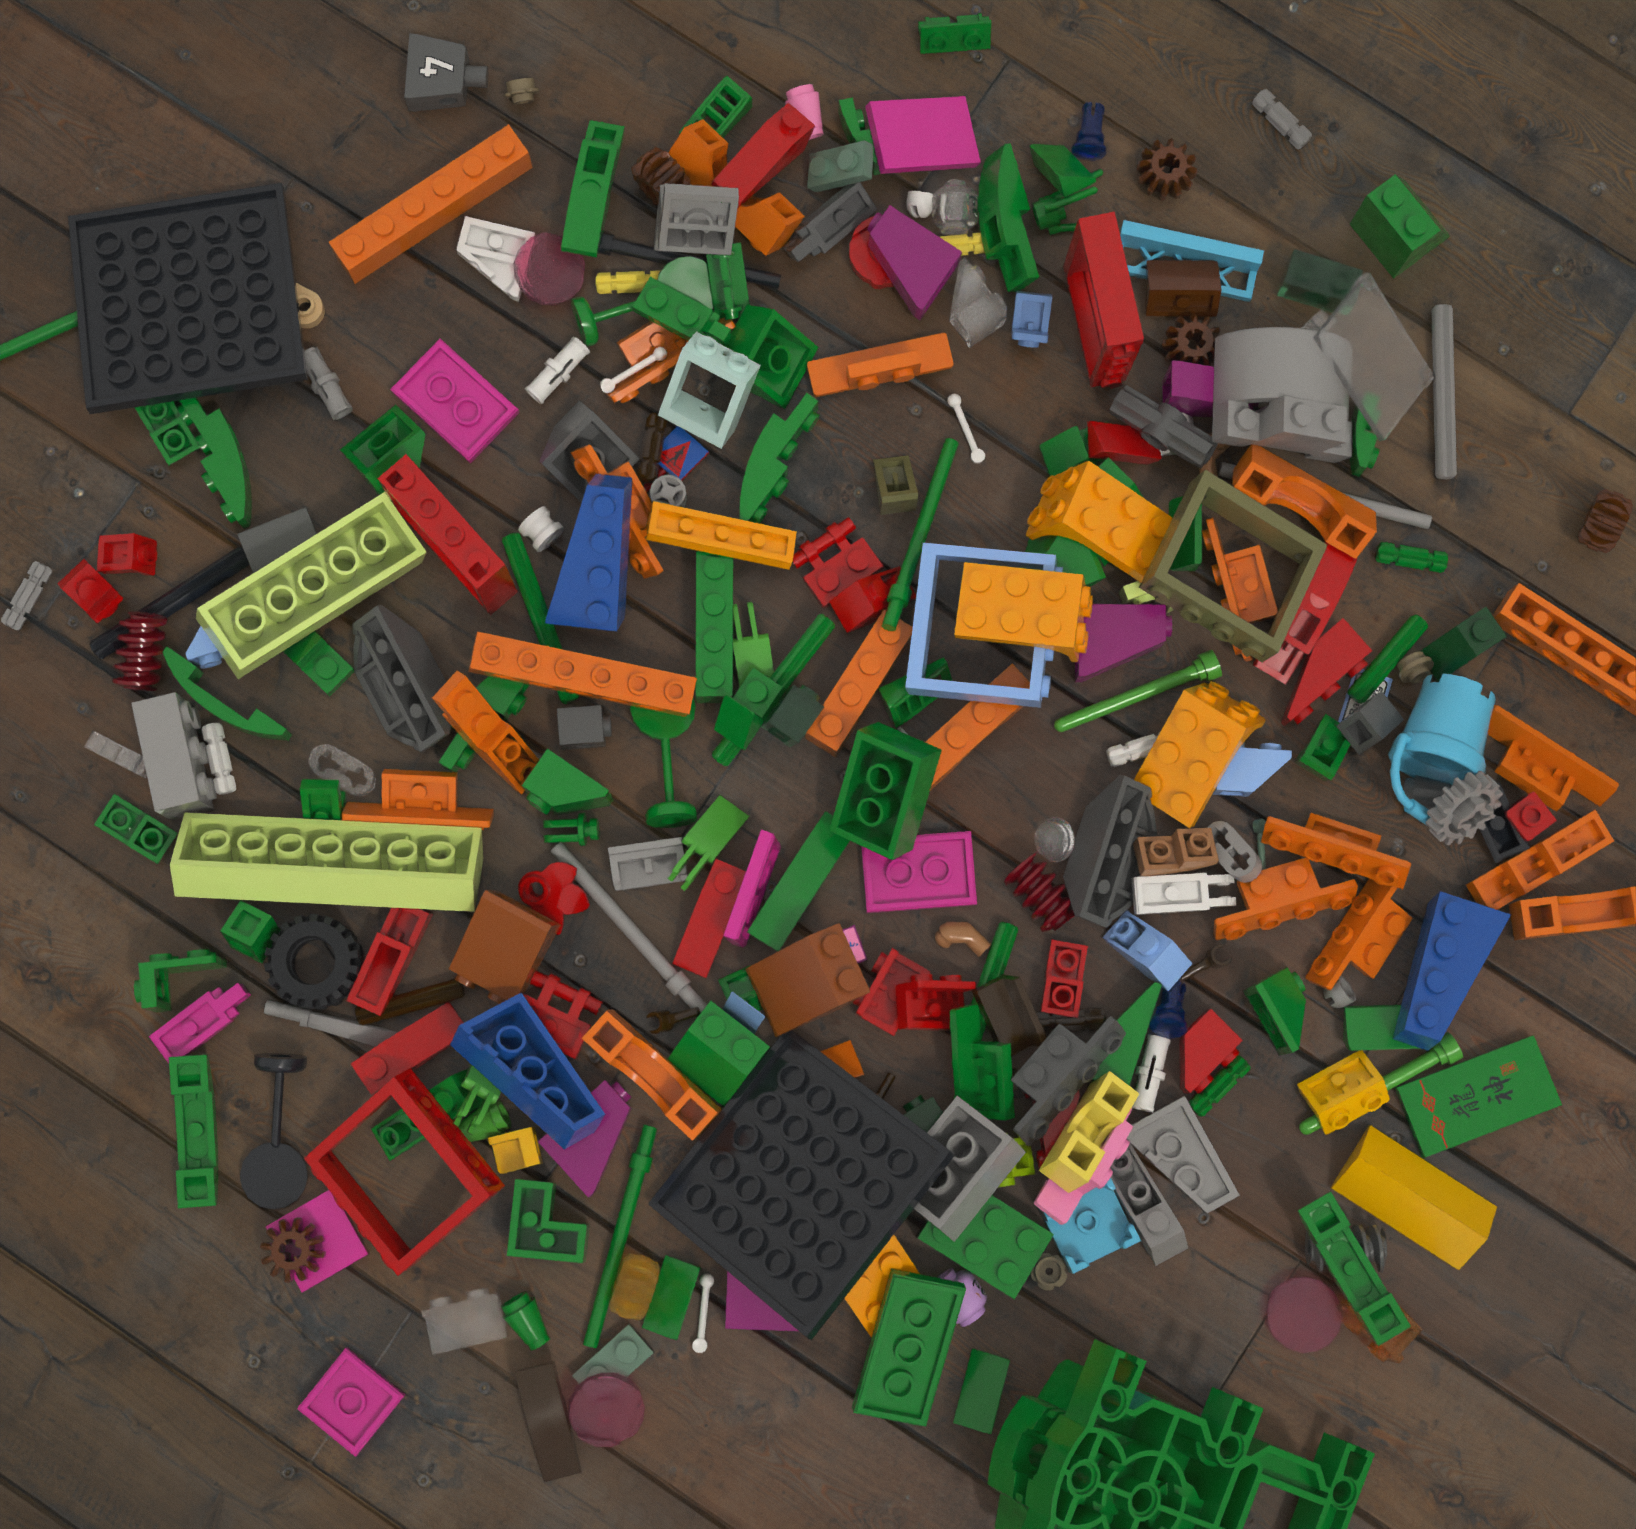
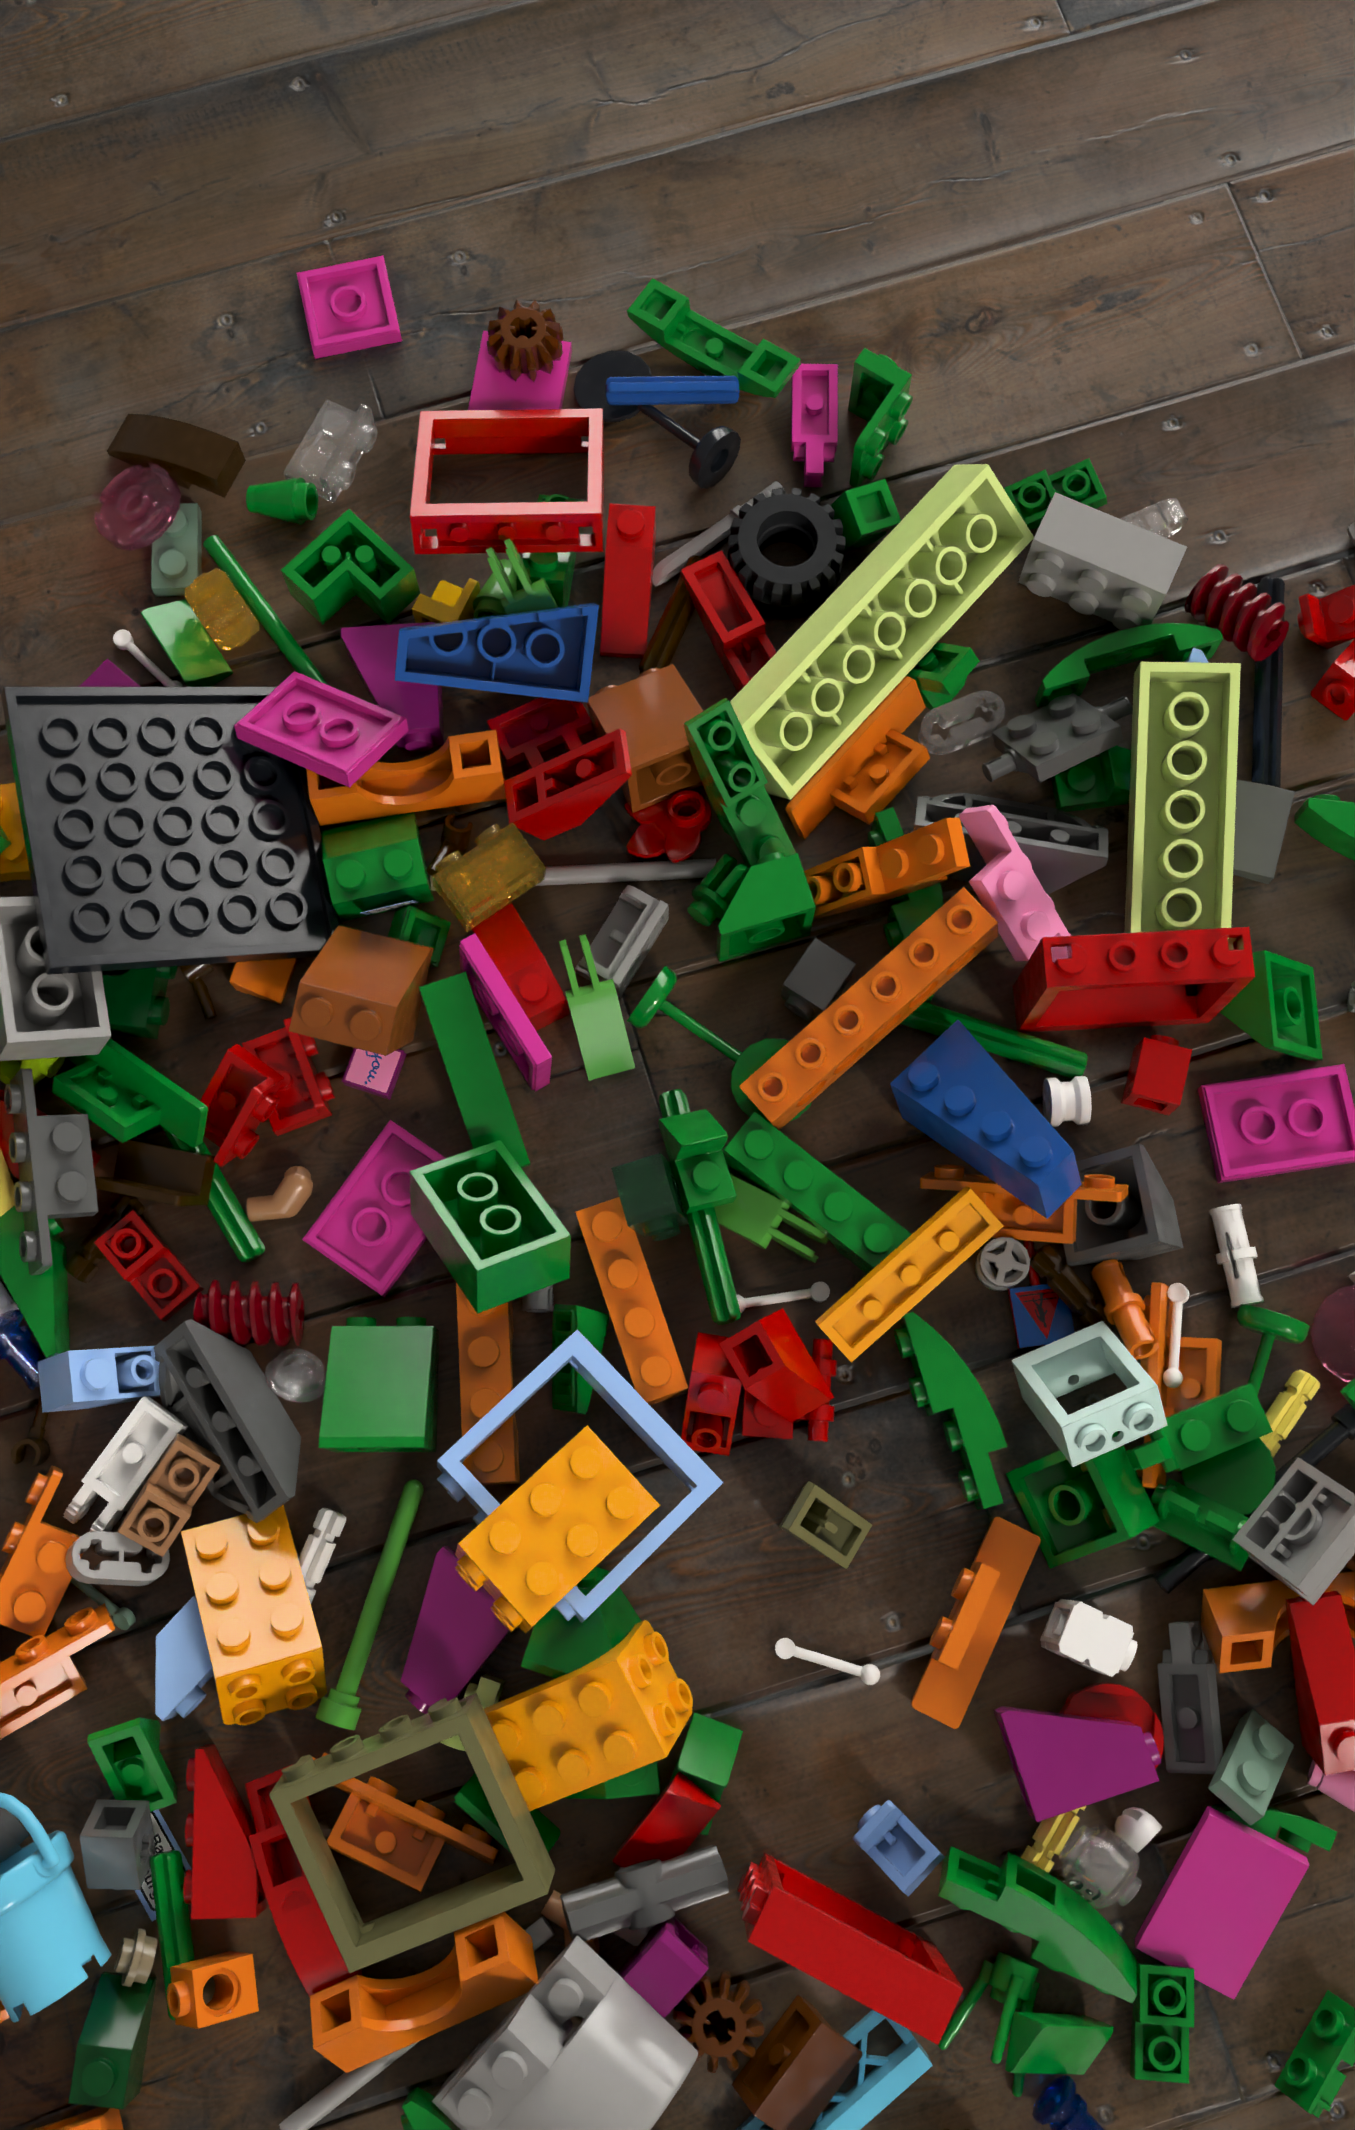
camera: 135 degrees right, 5 degrees down
white axle [202,723,236,795] -> none
green bar [881,438,959,631] -> none
clear slope [949,257,1007,348] -> none
green axle [1376,542,1448,573] -> none
none -> orange brick [167,1951,259,2029]
none -> dark pink tile [234,671,409,788]
none -> green slope [319,1317,439,1452]
none -> clear yellow brick [432,823,546,932]
none -> red slope [504,728,632,841]
none -> blue axle [605,376,740,405]
none -> green slope [684,698,796,868]
none -> red slope [719,1308,835,1423]
none -> white hinge [736,1282,830,1313]
none -> bright pink bracket [959,805,1072,962]
none -> dark grey plate [982,693,1133,783]
none -> white brick [1040,1599,1137,1677]
none -> orange pin [1091,1259,1159,1360]
none -> red brick [1121,1035,1192,1116]
none -> green slope [1130,1963,1194,2084]

